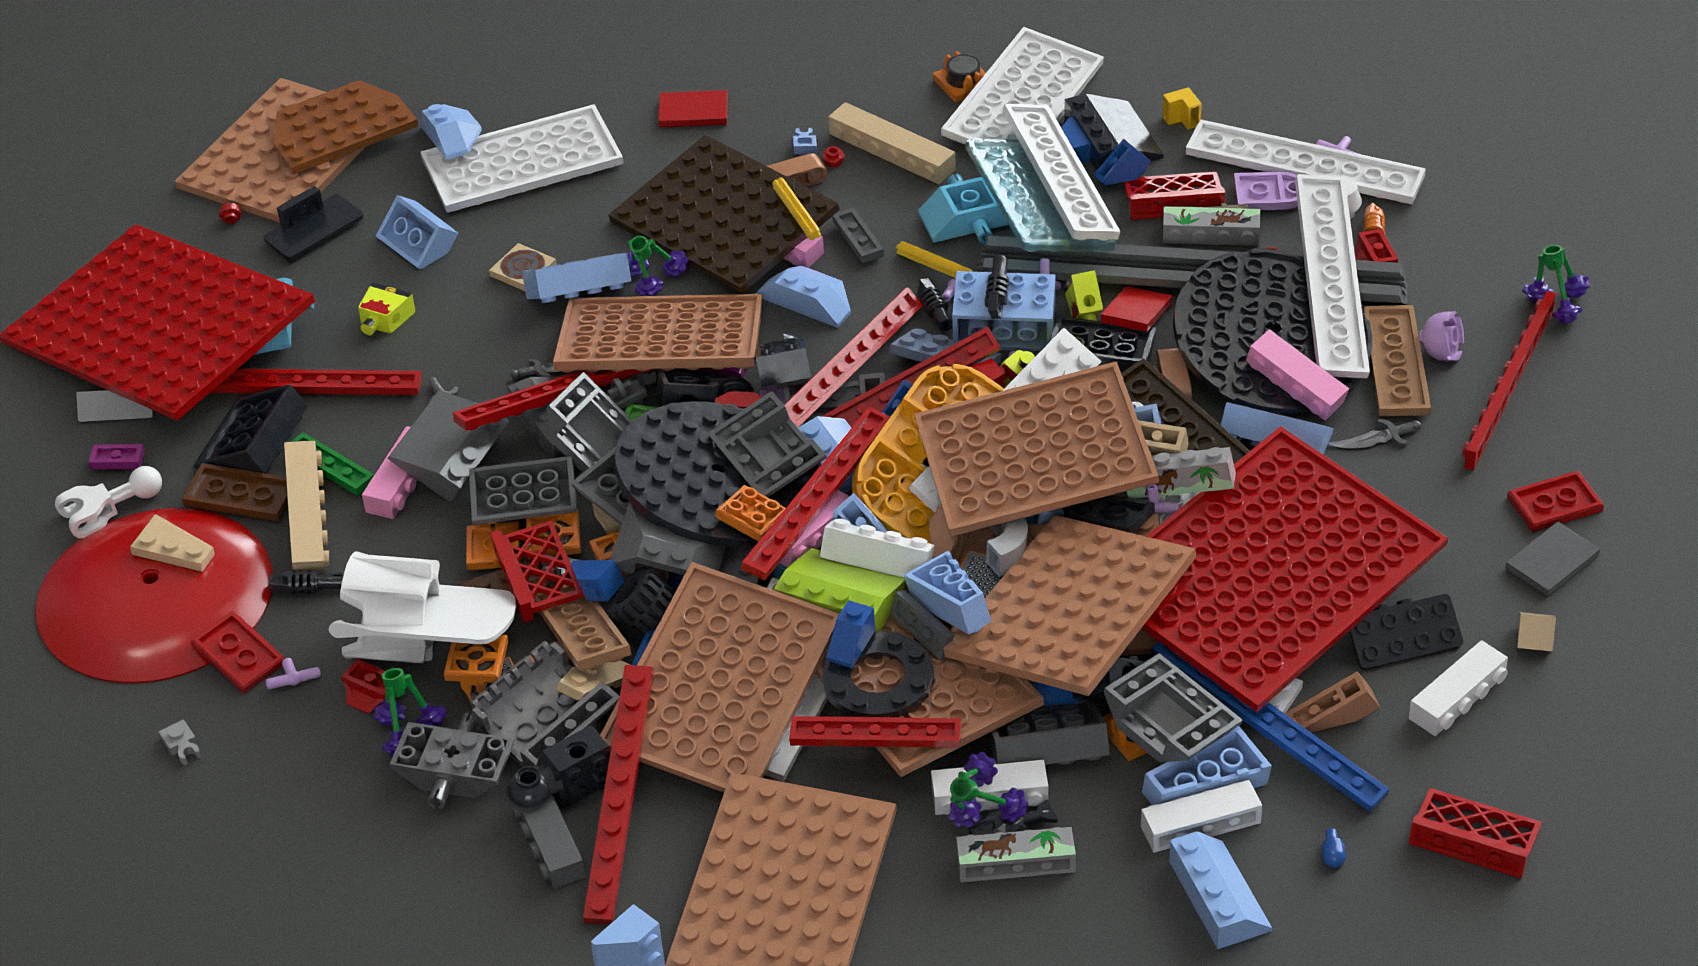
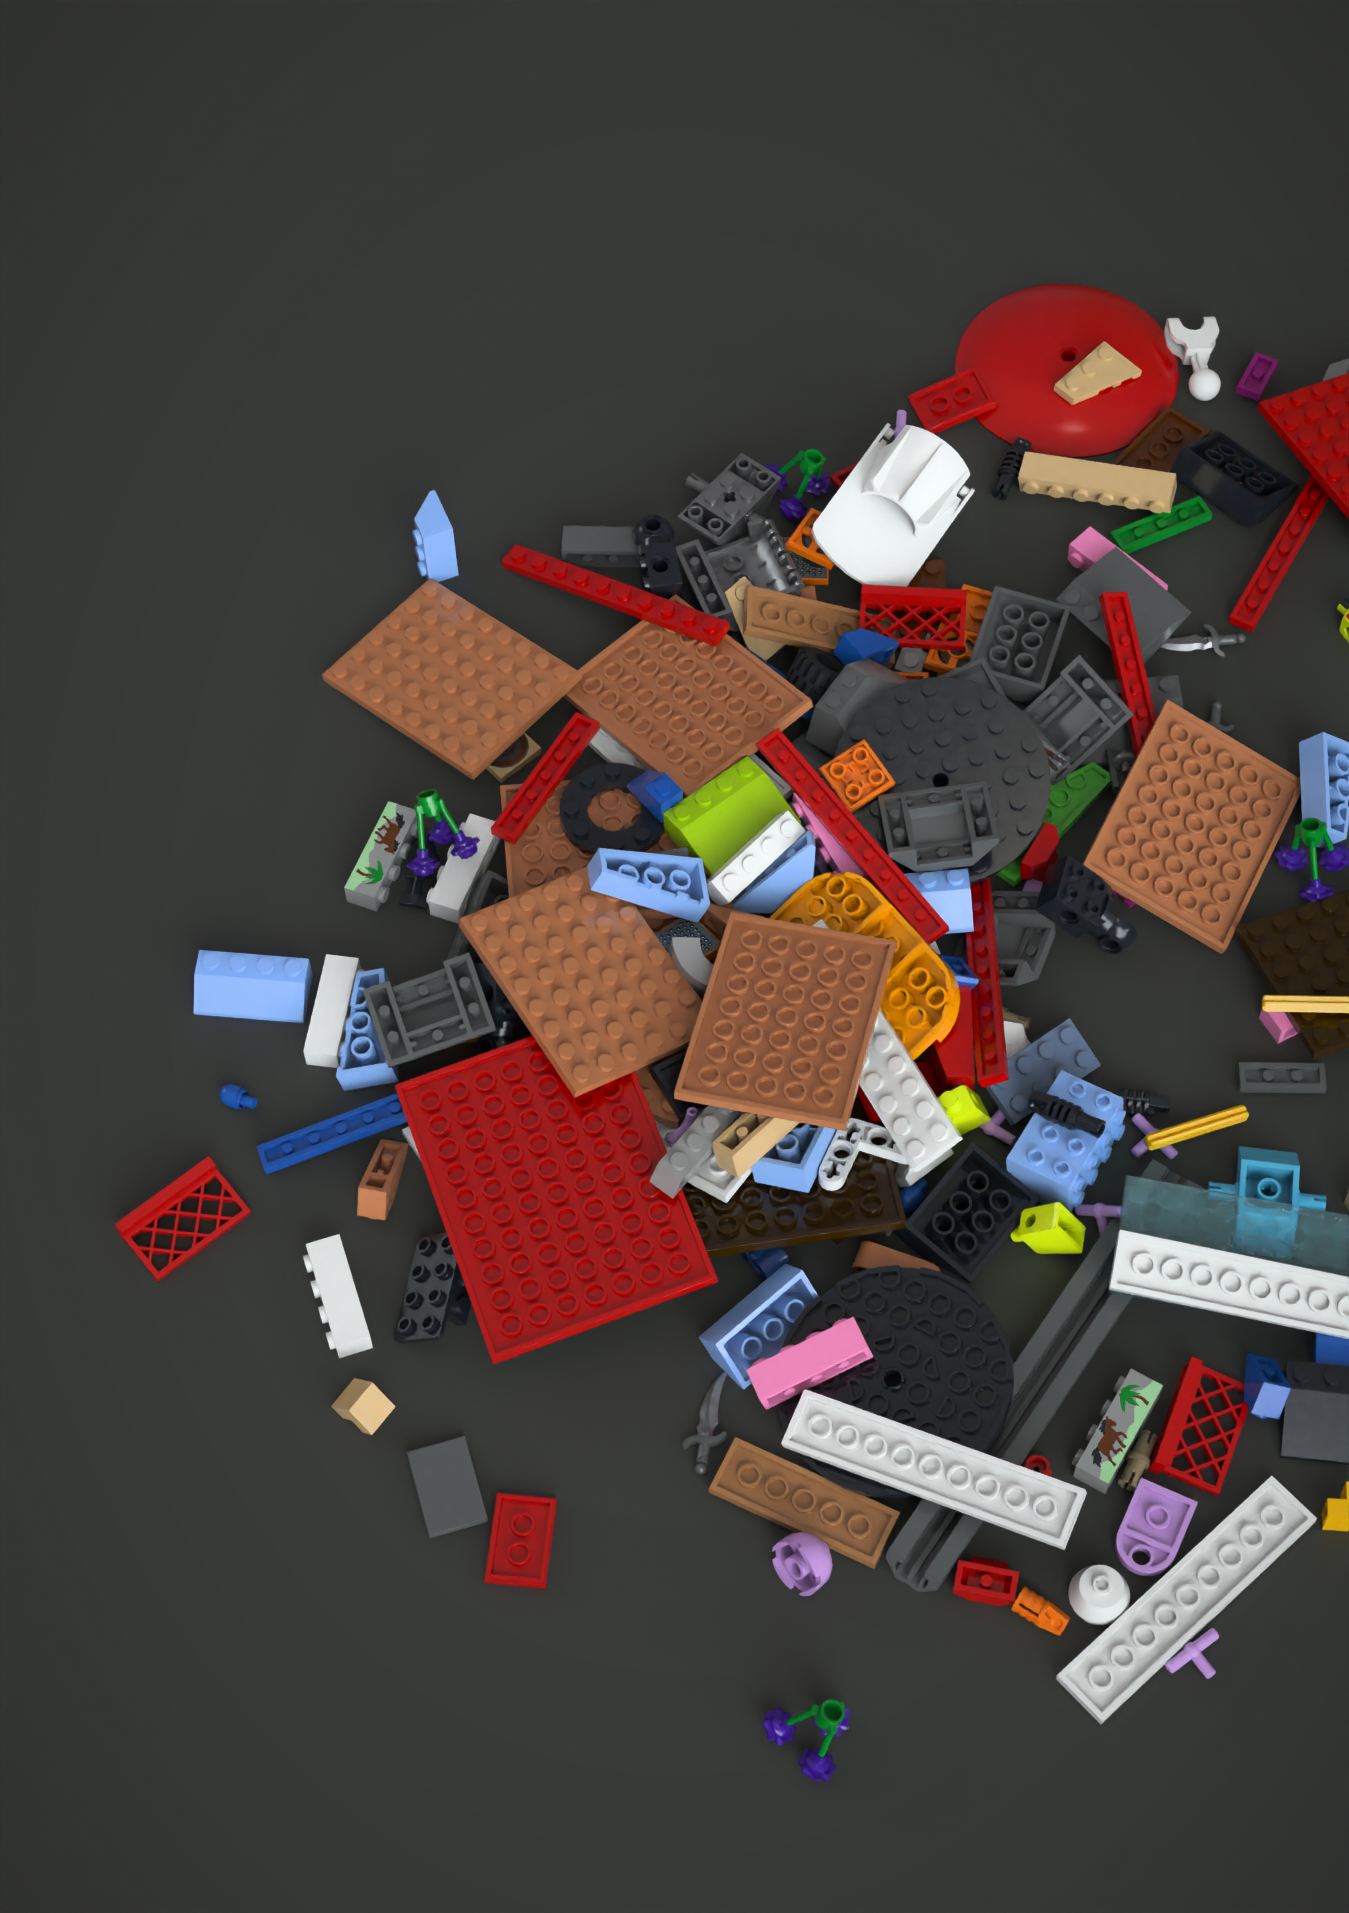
camera: 115 degrees right, 15 degrees up
light grey plate [158,719,201,766] -> none
black brick [656,371,754,407] -> none
light blue wedge [756,266,851,328] -> none
plate [784,287,923,427] -> none
red tile [1101,286,1172,332] -> none
red plate [1462,291,1556,471] -> none

